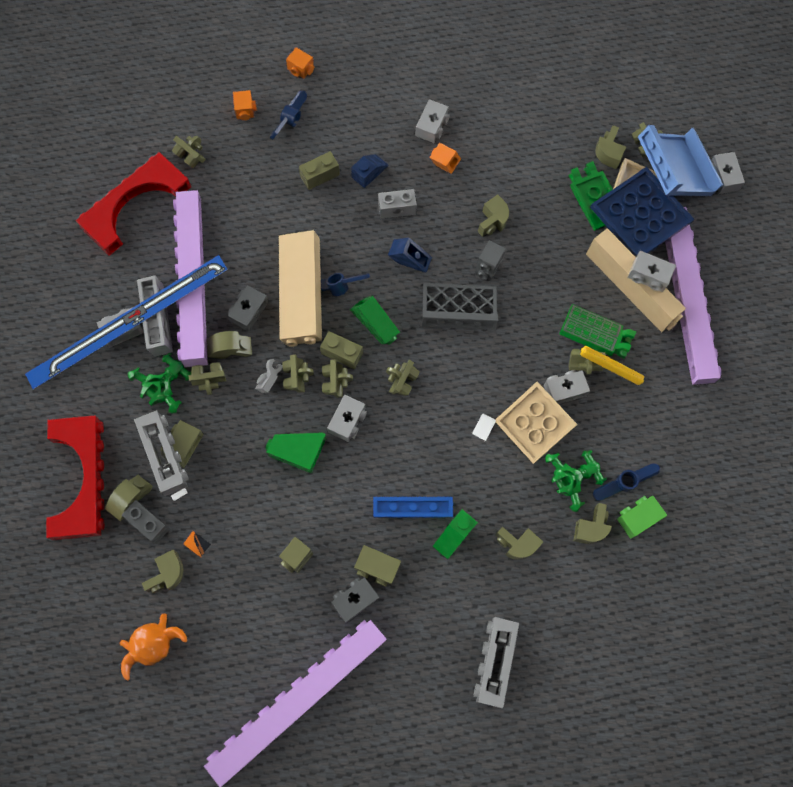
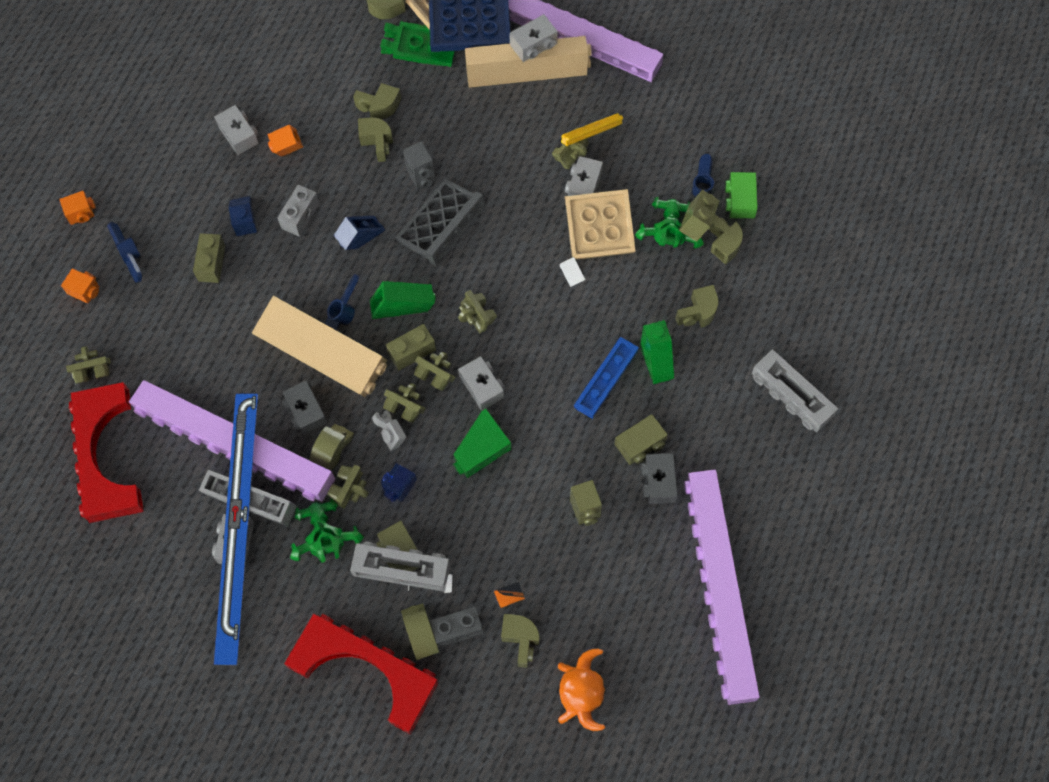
camera: 50 degrees left, 5 degrees down
green tile [559,304,636,359] -> none
none -> olive brick [353,83,401,120]
none -> clear blue brick [381,463,417,502]
none -> olive brick [679,190,720,242]

